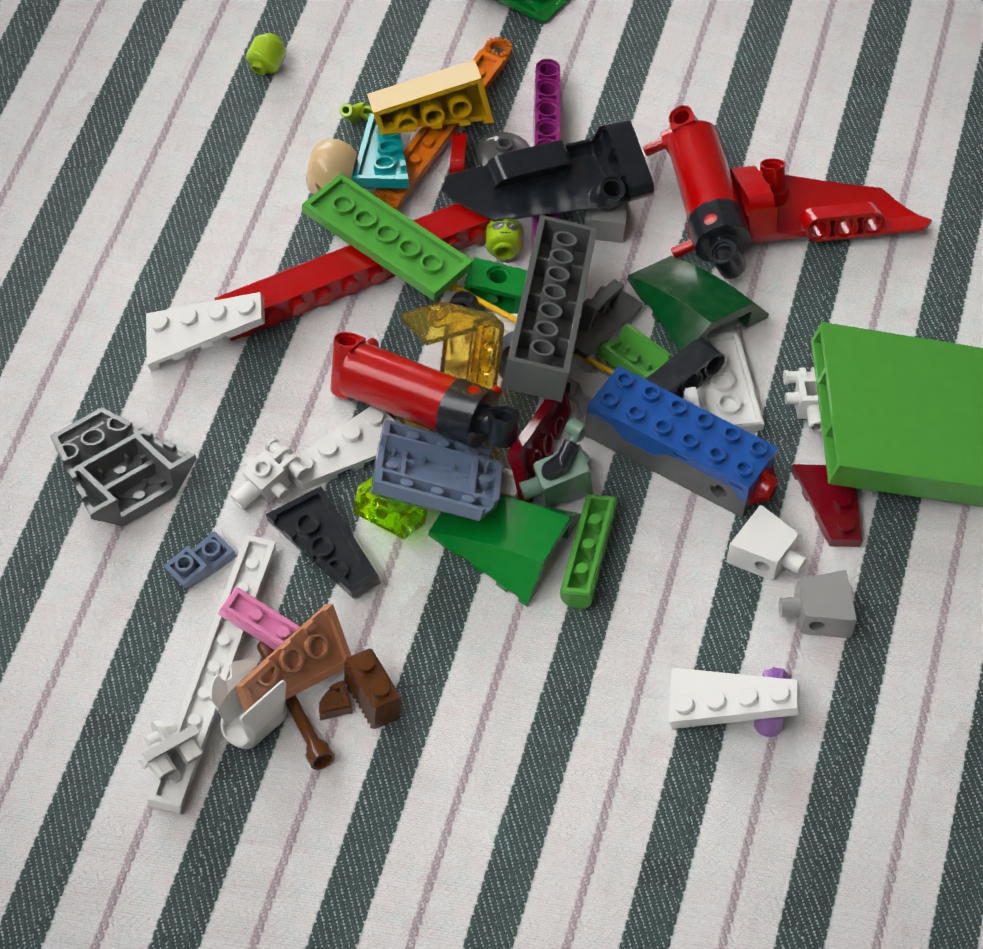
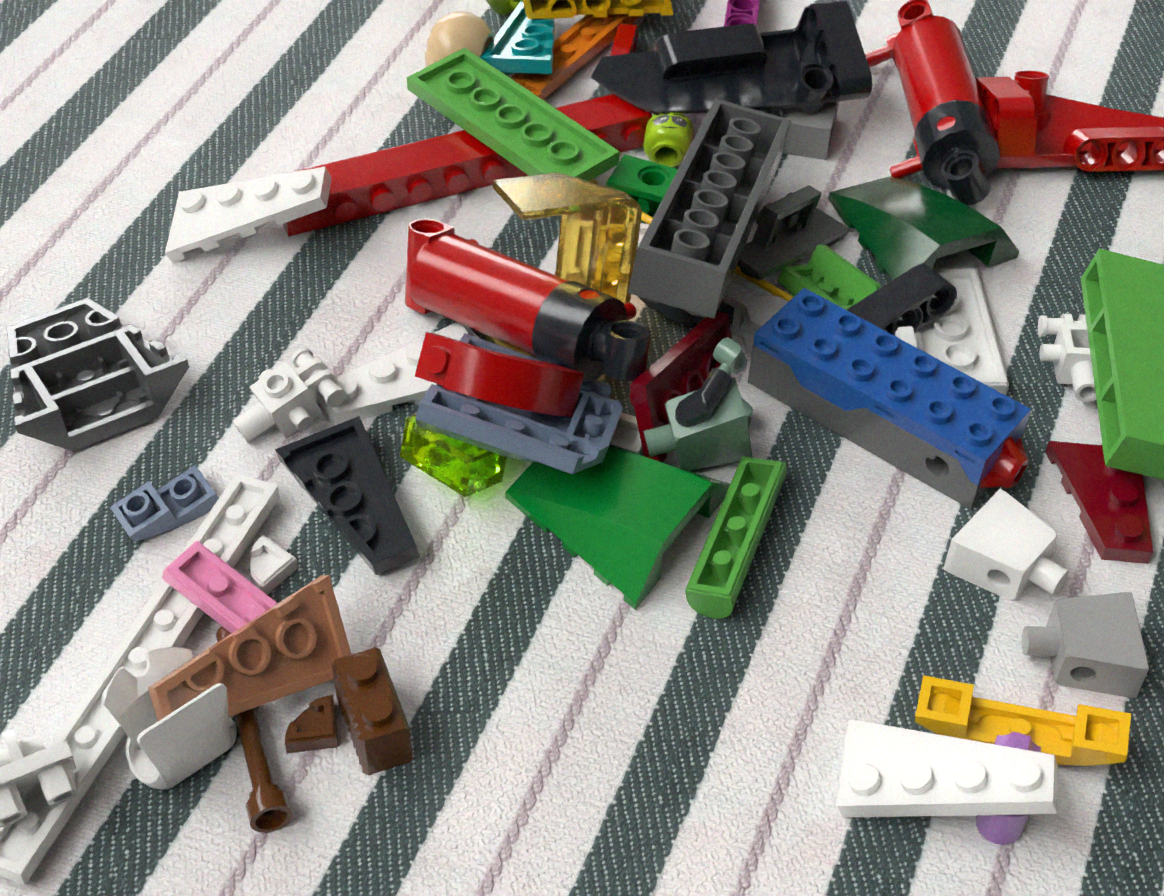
camera: 10 degrees right, 5 degrees down
none -> white tile [249,535,298,595]
none -> red arch [415,332,585,417]
none -> yellow slope [915,675,1131,766]

